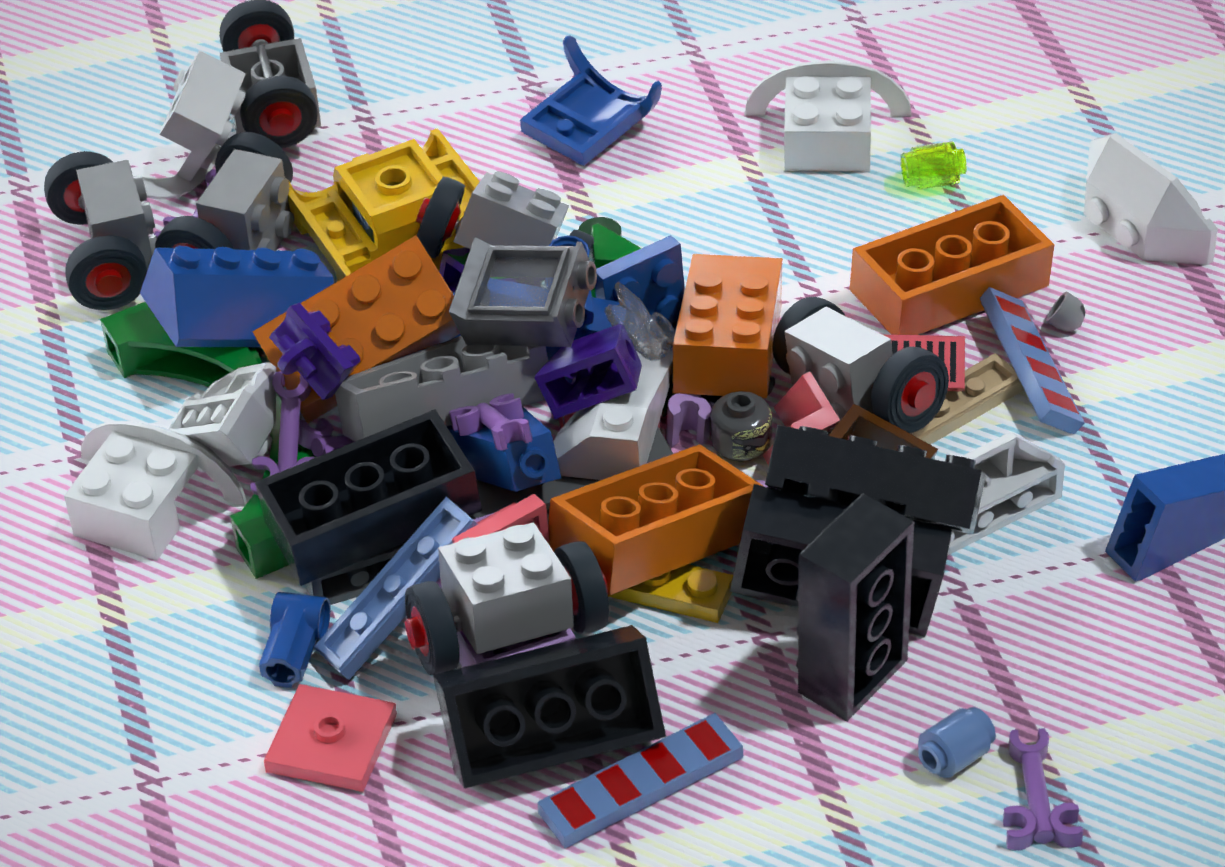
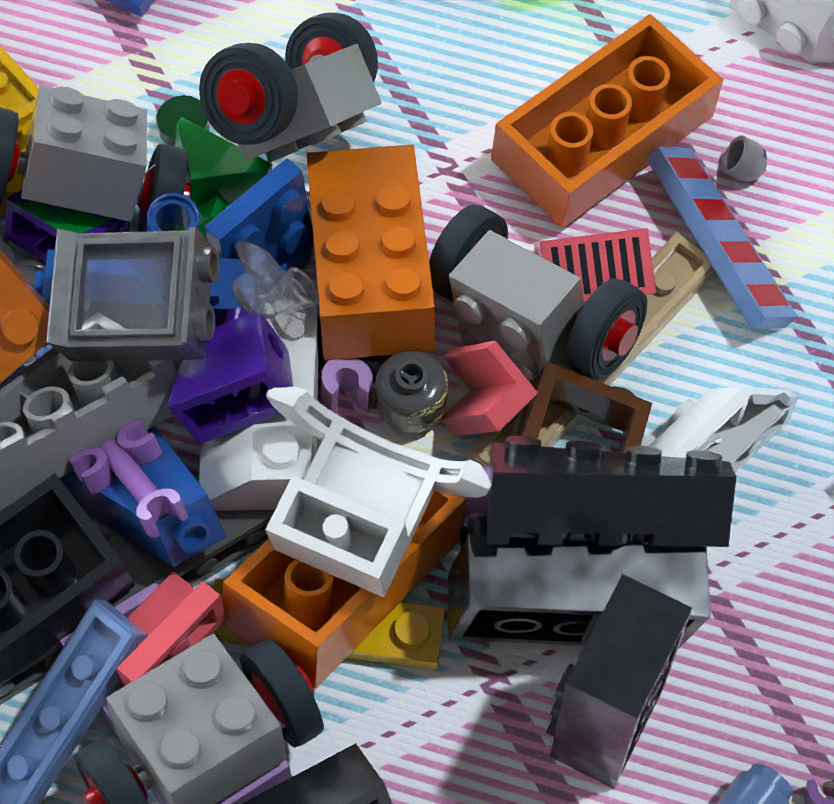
camera: 15 degrees left, 20 degrees up
none -> brick [199,12,382,163]
none -> white piece [266,387,491,597]

